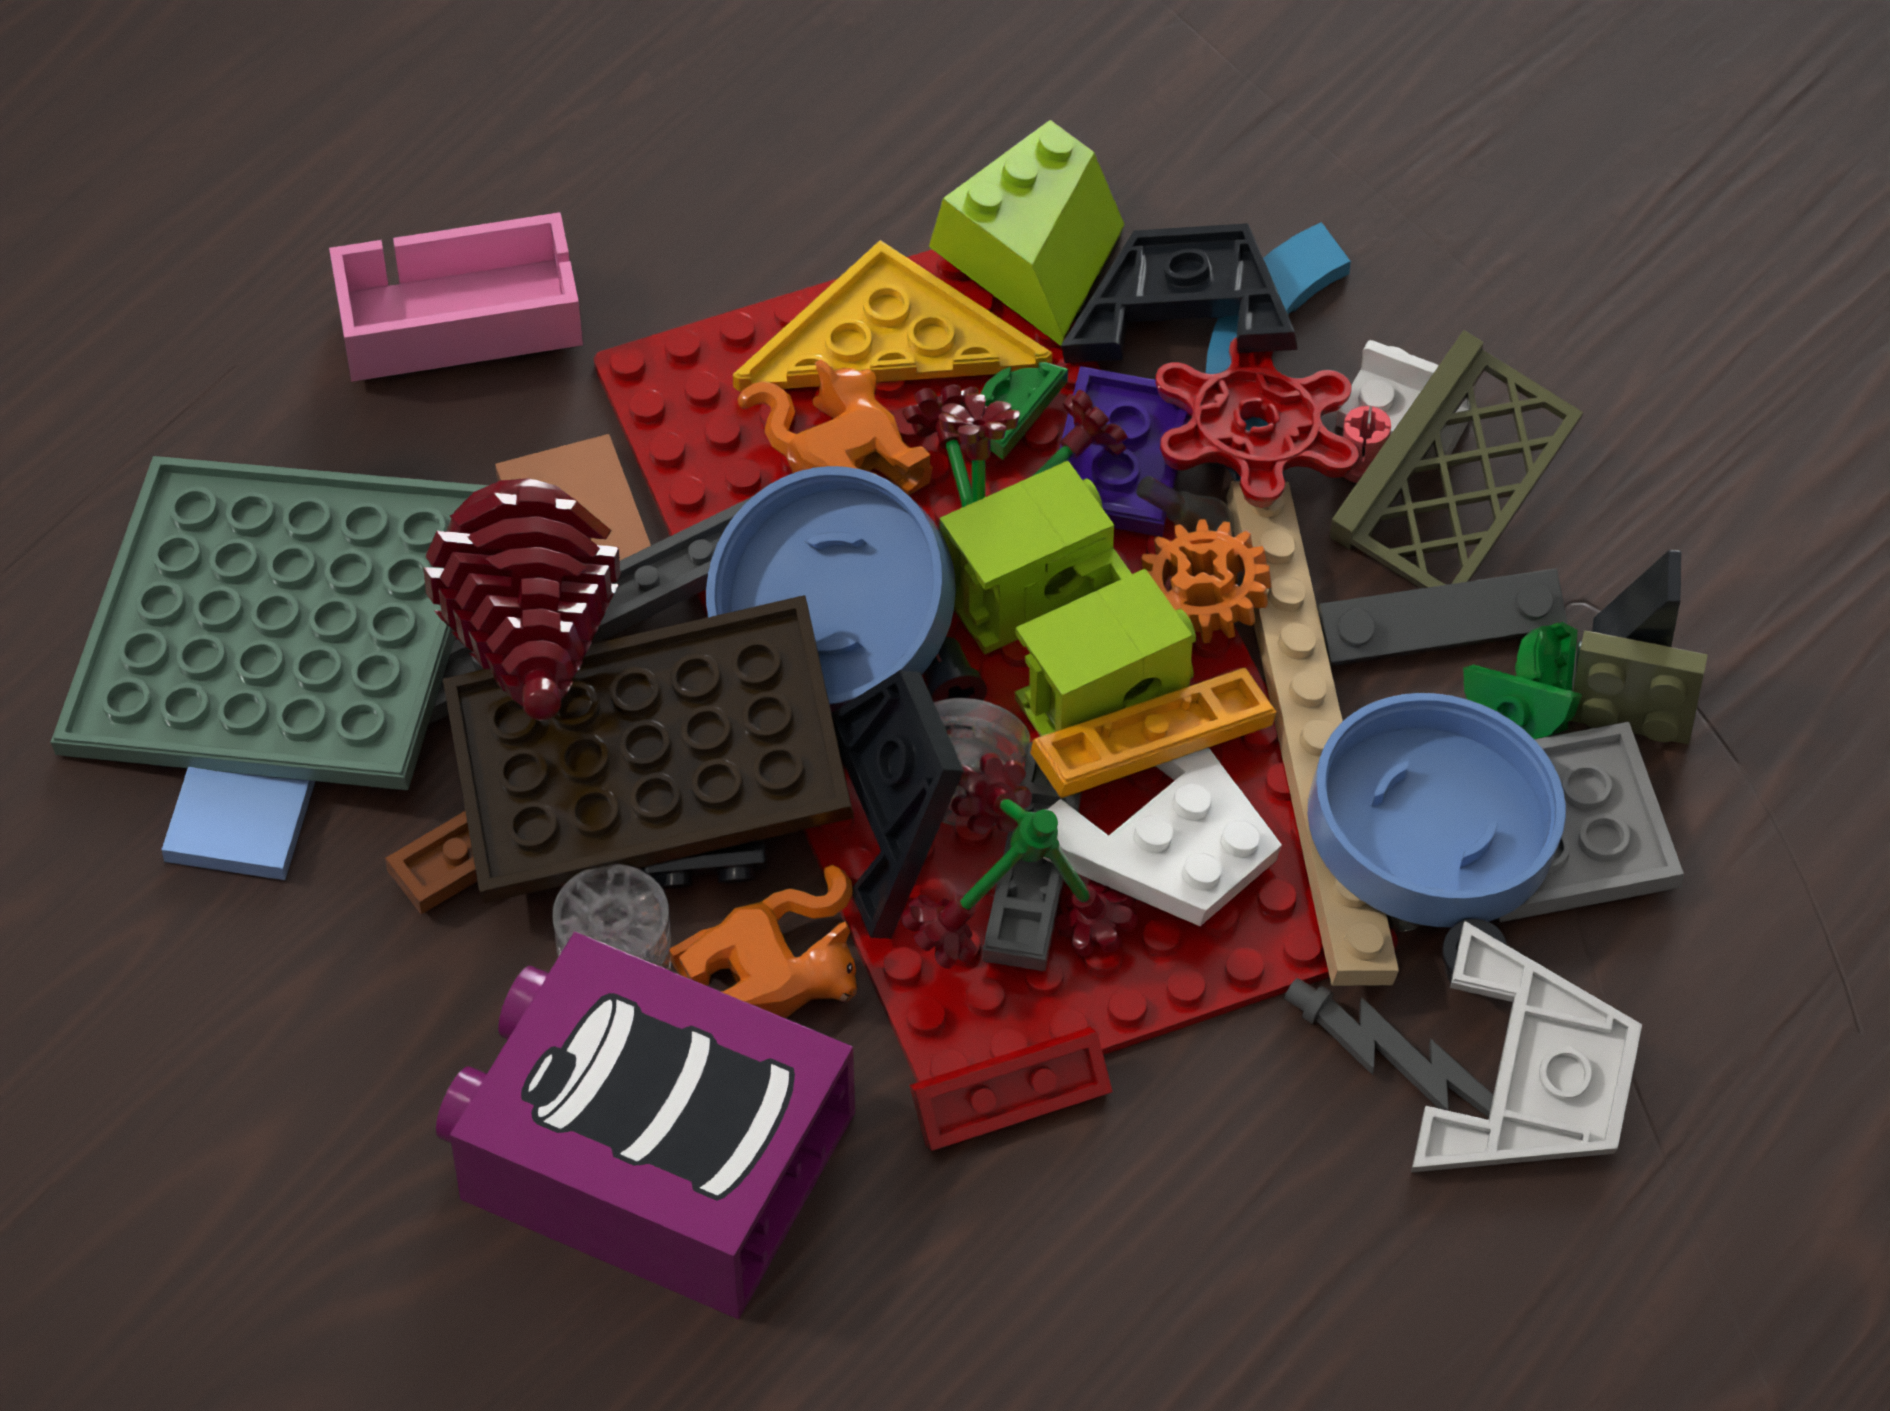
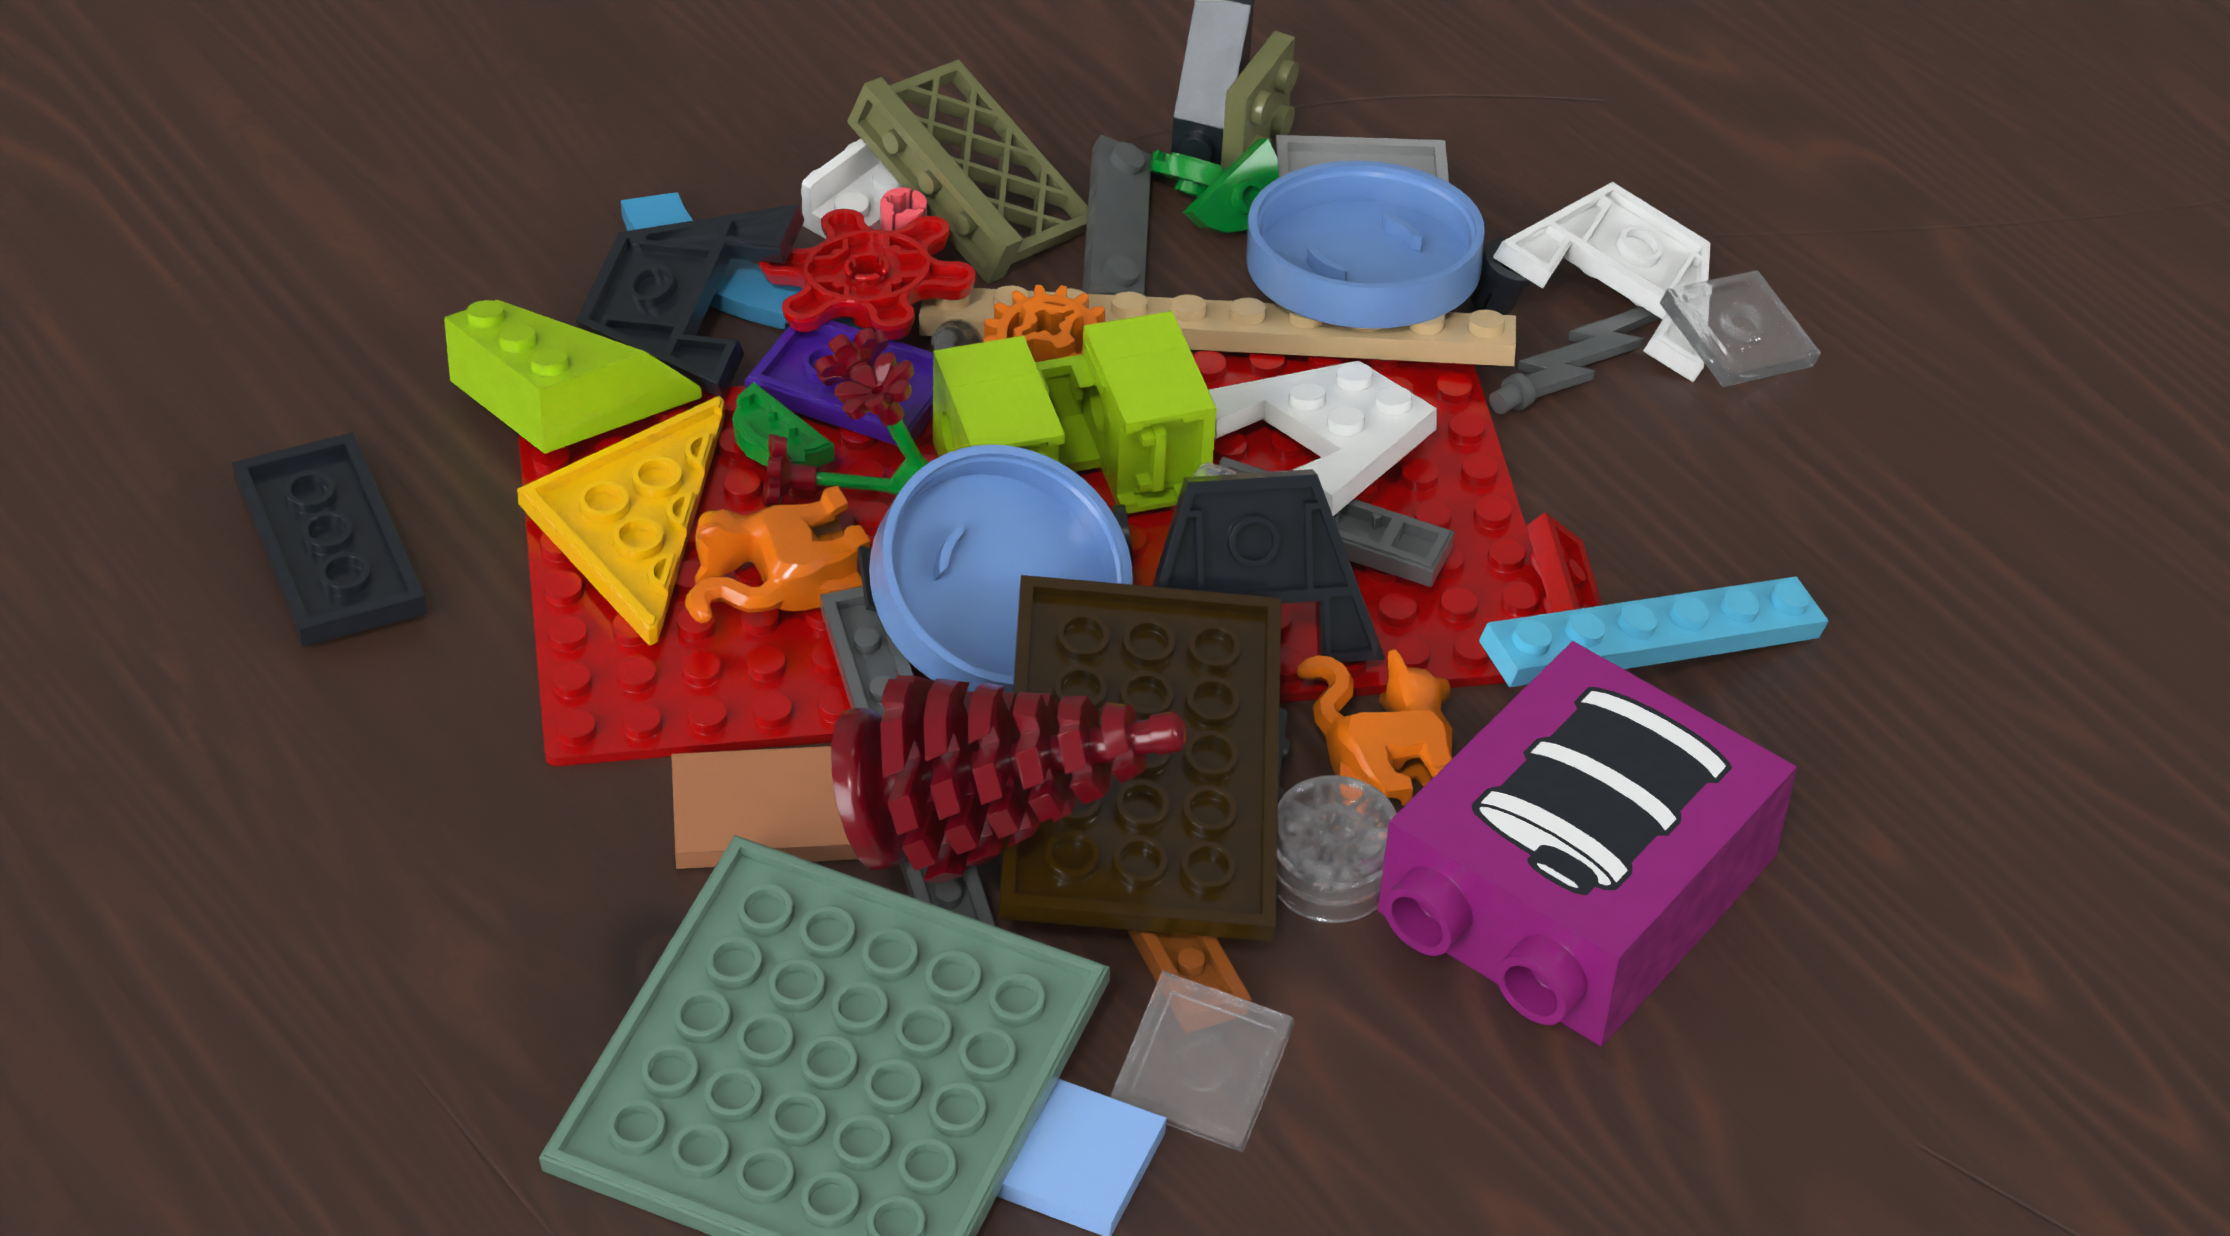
camera: 80 degrees left, 10 degrees down
bright pink piece [329,212,583,382] -> none
dark red plant [902,753,1138,969] -> none
light orange plate [1030,668,1276,798] -> none
none -> black plate [232,432,427,647]
none -> clear tile [1110,970,1295,1153]
none -> medium azure plate [1479,576,1829,687]
none -> clear tile [1660,270,1821,387]

